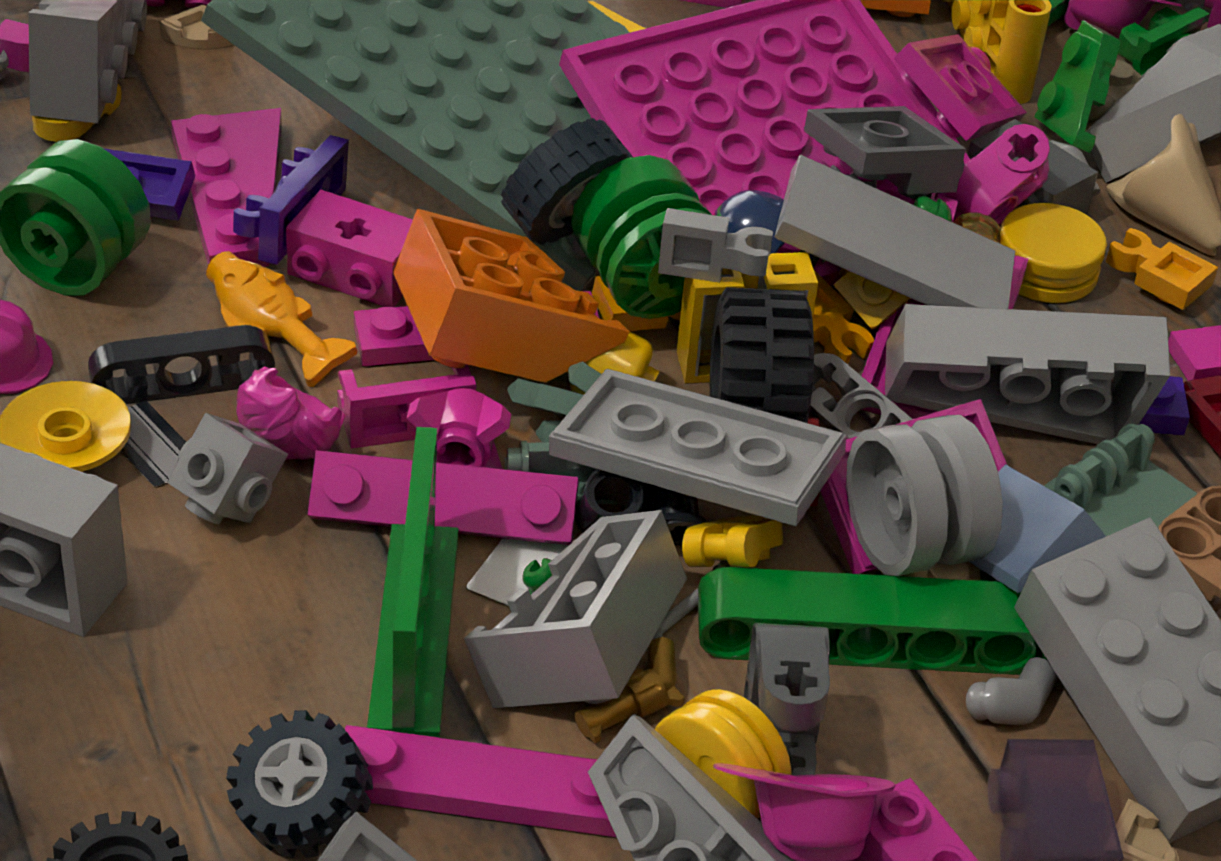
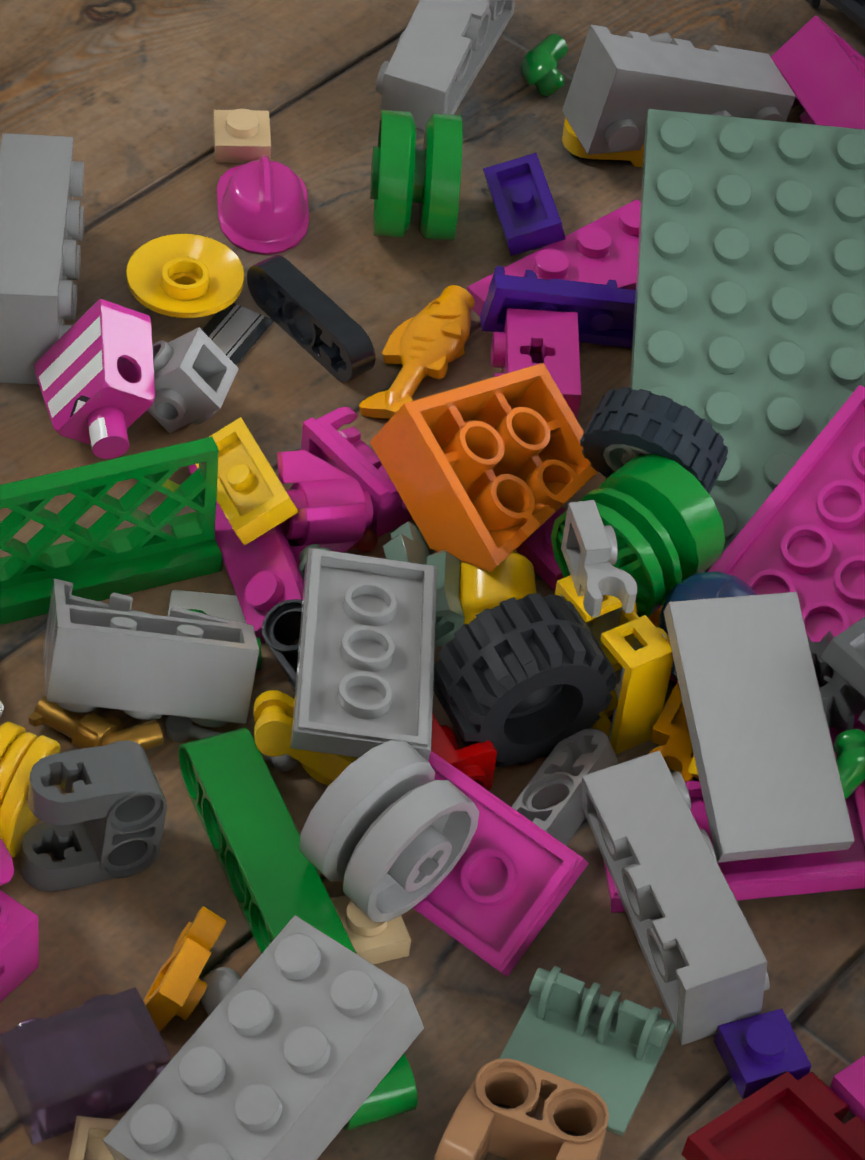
camera: 65 degrees right, 5 degrees up
dark pink hair [236,366,346,460] -> none
sand blue slope [969,464,1106,593] -> none
none -> dark pink torso [34,299,155,459]
none -> light orange plate [132,906,226,1036]
none -> yellow plate [196,417,299,546]

